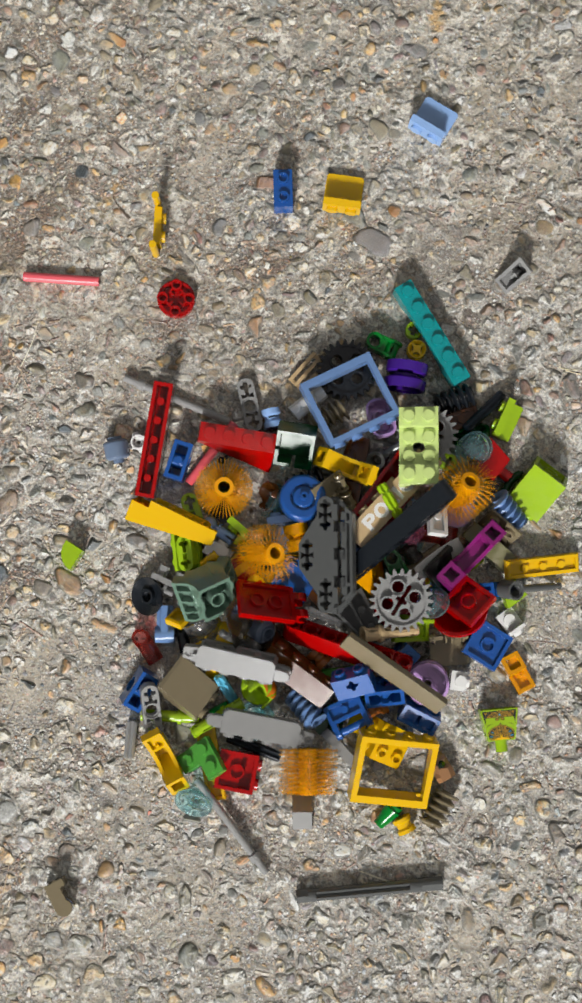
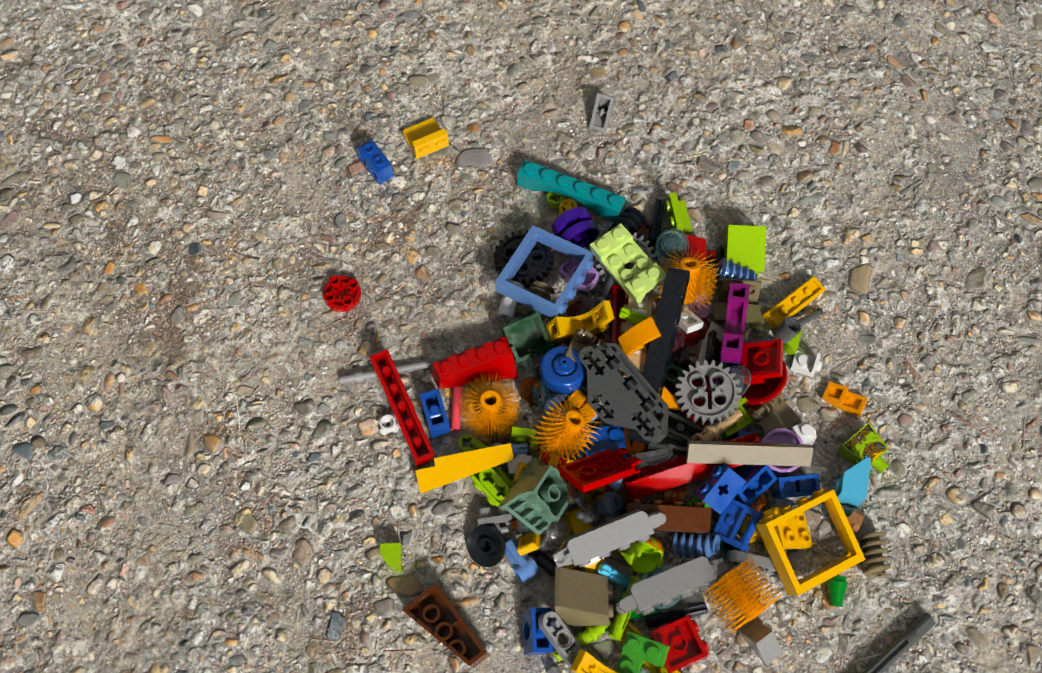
camera: 30 degrees left, 20 degrees down
coral piece [23,272,100,286] -> none
sand blue head [103,435,130,464] -> none
clear red piece [132,627,164,666] -> none
yellow plate [149,191,167,258] -> none
light grey beam [237,378,263,431] -> none
light blue wheel [261,407,282,430] -> none
tan tile [288,352,322,390] -> none
green piece [365,332,403,360] -> none
yellow wheel [392,813,416,836] -> none
light blue bracket [408,97,458,147] -> none
blue plate [461,621,514,672] -> none
none -> reddish brown wedge [402,583,490,669]
none -> light orange slope [618,316,661,356]
none -> medium azure slope [830,457,871,509]

